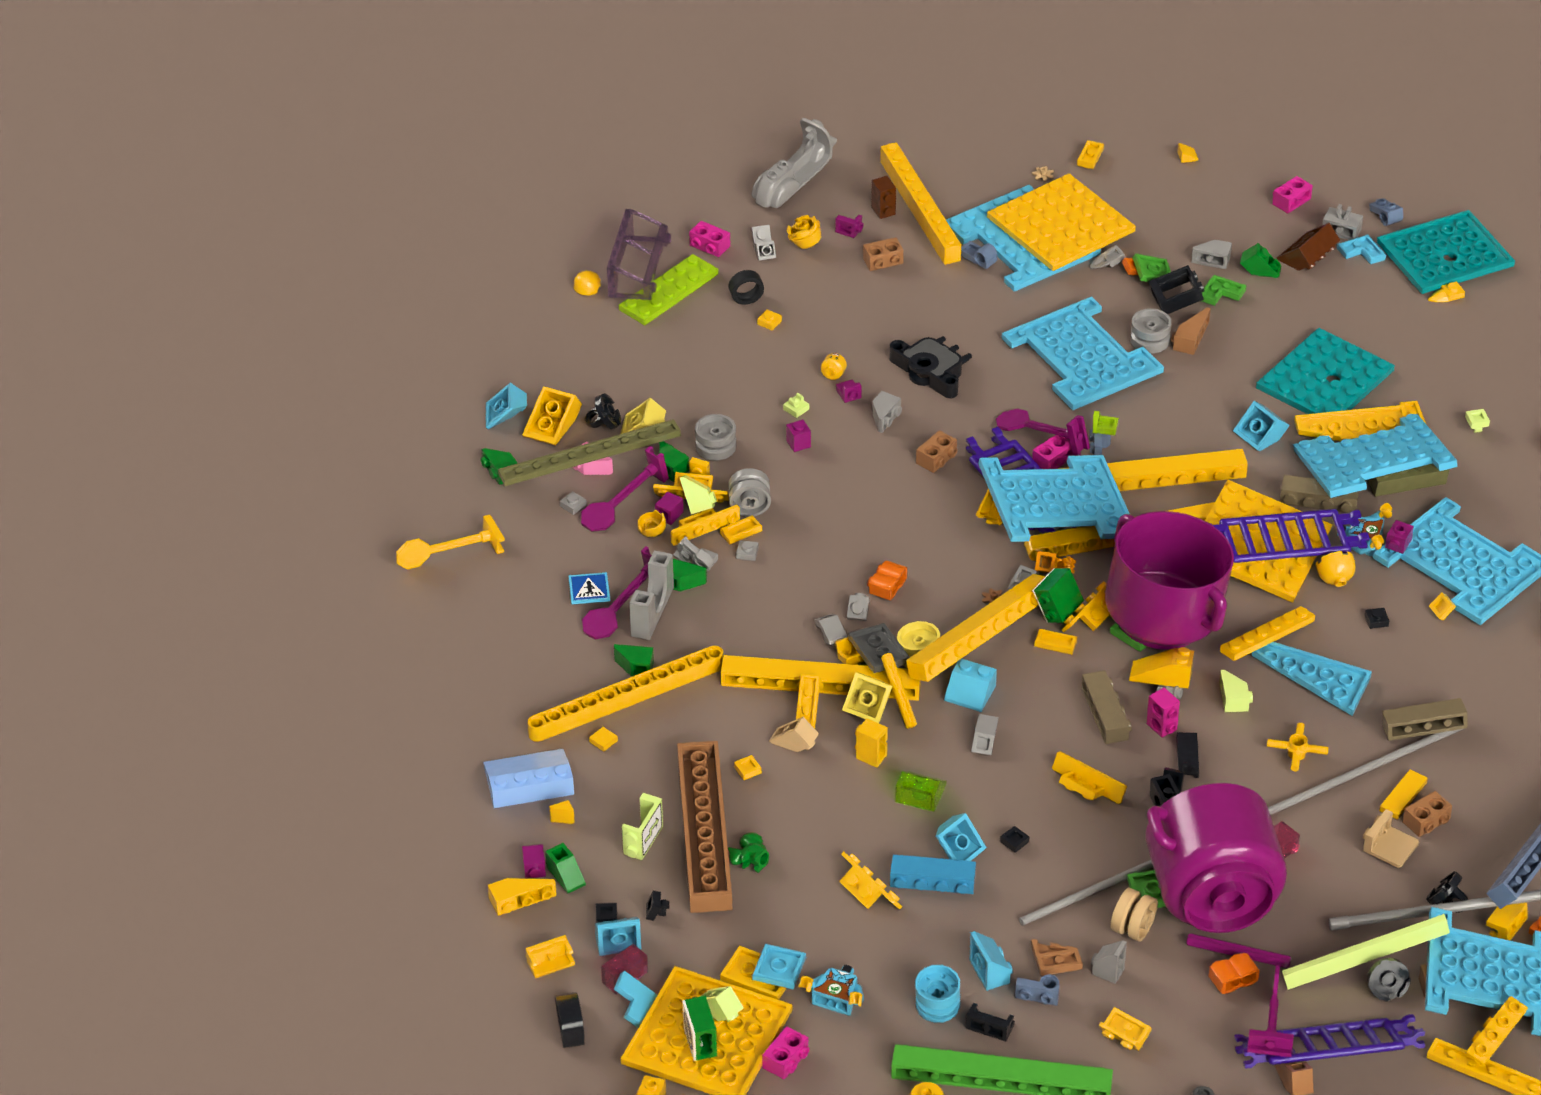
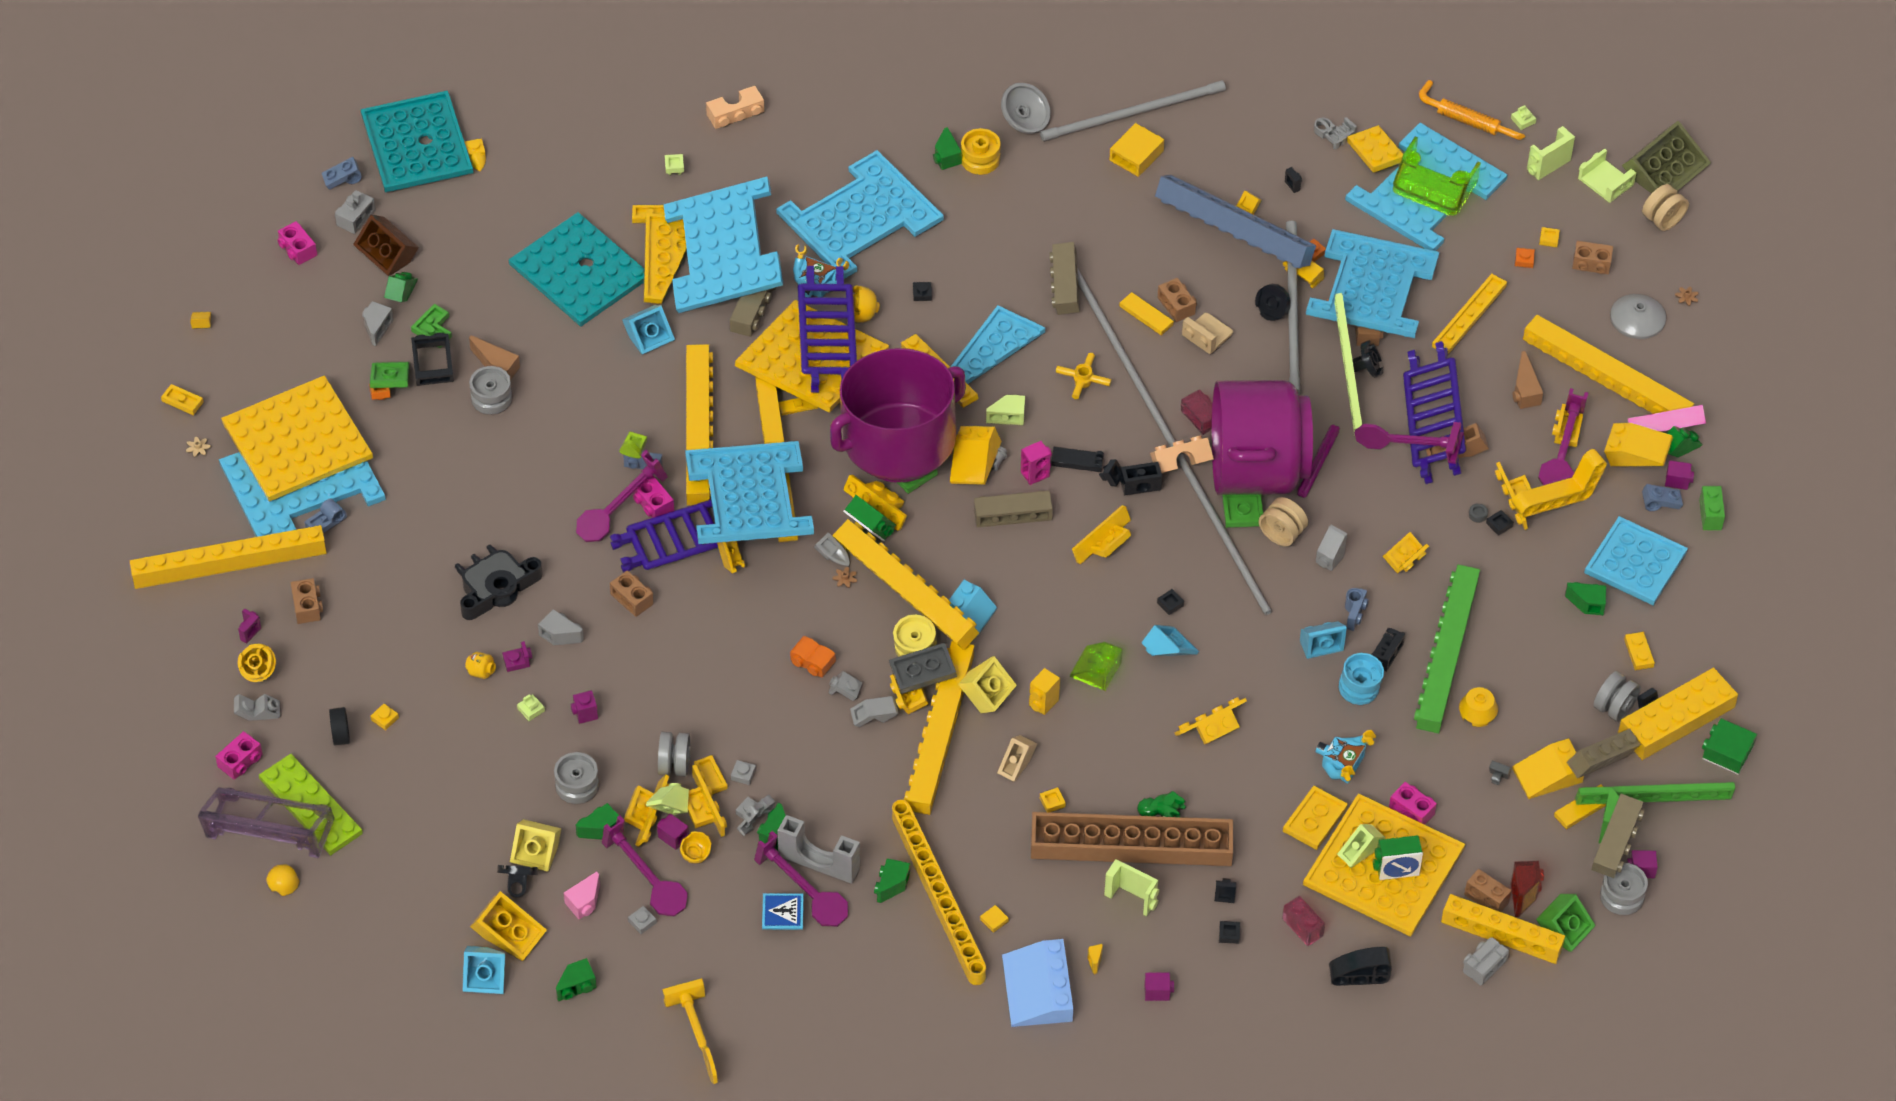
camera: 85 degrees left, 10 degrees up
yellow slope [488,878,556,916] -> none
olive plate [498,419,681,486] -> none
yellow hinge [526,935,575,978] -> none
green slope [545,843,586,894] -> none
medium azure slope [595,917,641,956] -> none
medium azure tile [614,971,657,1028] -> none
yellow plate [689,457,710,475] -> none
light grey piece [752,118,837,208] -> none
medium azure plate [752,944,806,990] -> none
yellow tile [796,674,821,729] -> none
reddish brown brick [871,176,896,219] -> none
yellow axle [881,653,917,729] -> none
dark azure brick [890,854,976,894] -> none
light grey slope [971,714,999,756] -> none
medium azure piece [1002,297,1164,410] -> none
medium nougat wing [1031,939,1083,976] -> none
yellow tile [1034,629,1078,655] -> none
light orange brick [1035,551,1076,574] -> none
light grey plate [1090,245,1126,269] -> none
orange brick [1209,953,1260,994] -> none
medium azure tile [1337,235,1386,264] -> none
magenta brick [1385,520,1414,554] -> none
yellow plate [1429,592,1456,620] -> none
yellow bracket [1466,996,1528,1066] -> none

